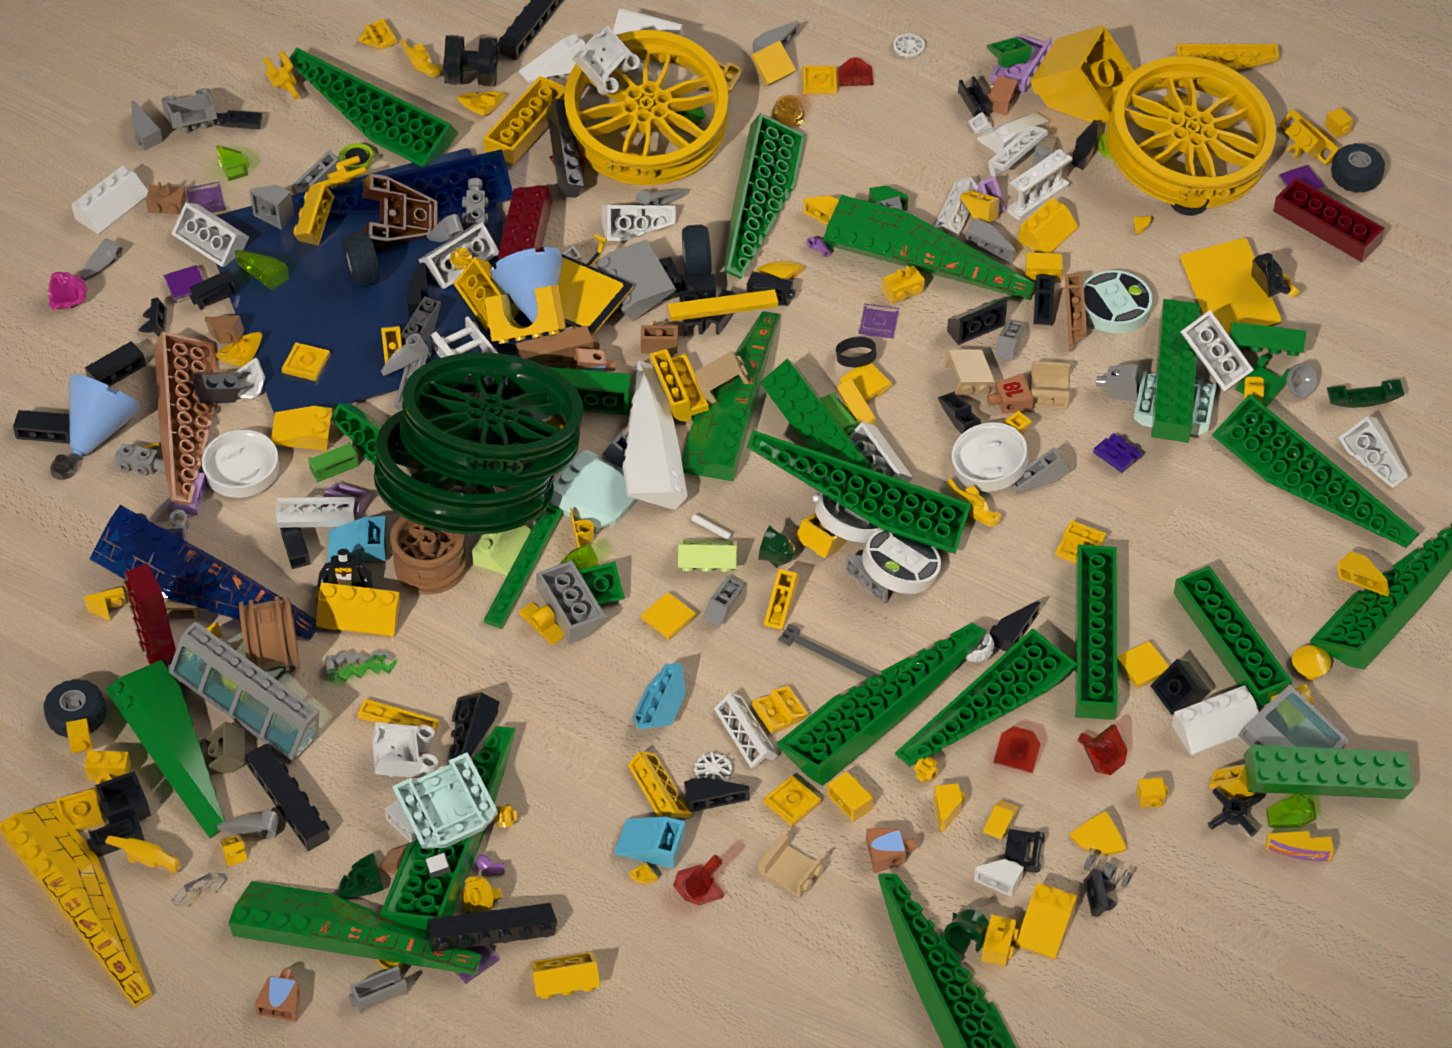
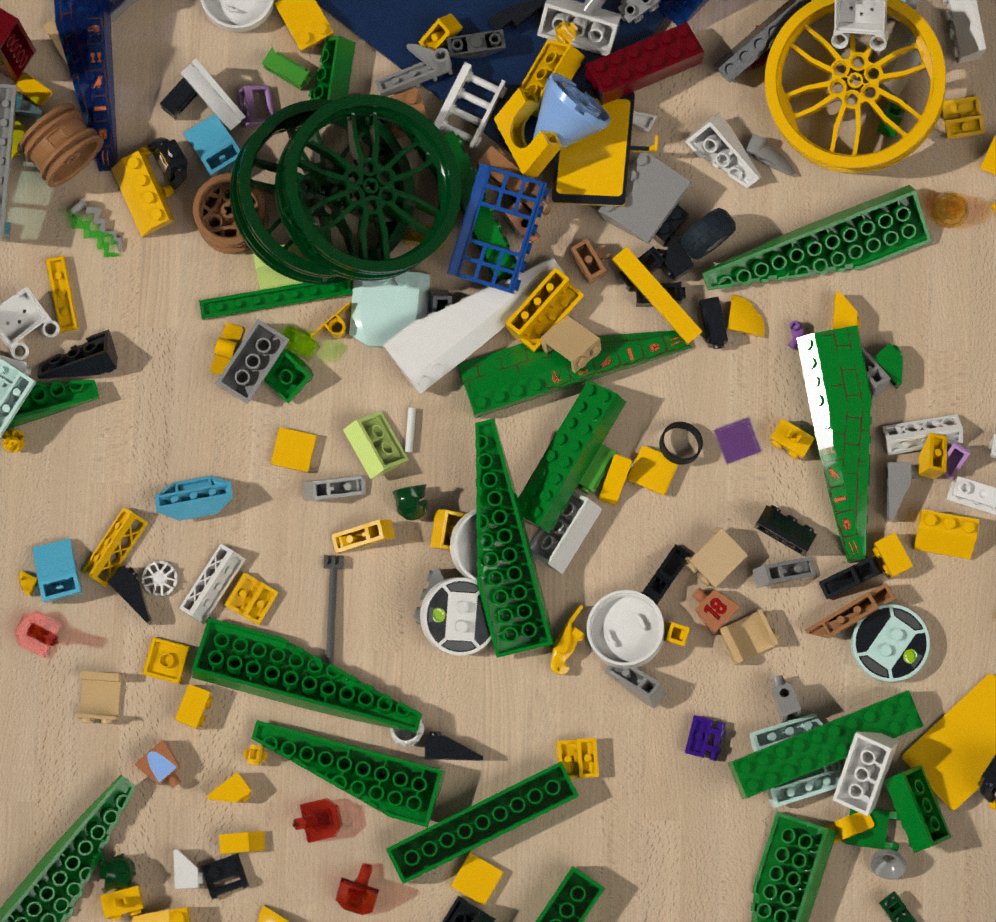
camera: 60 degrees right, 30 degrees up
none -> blue window [447,163,549,294]

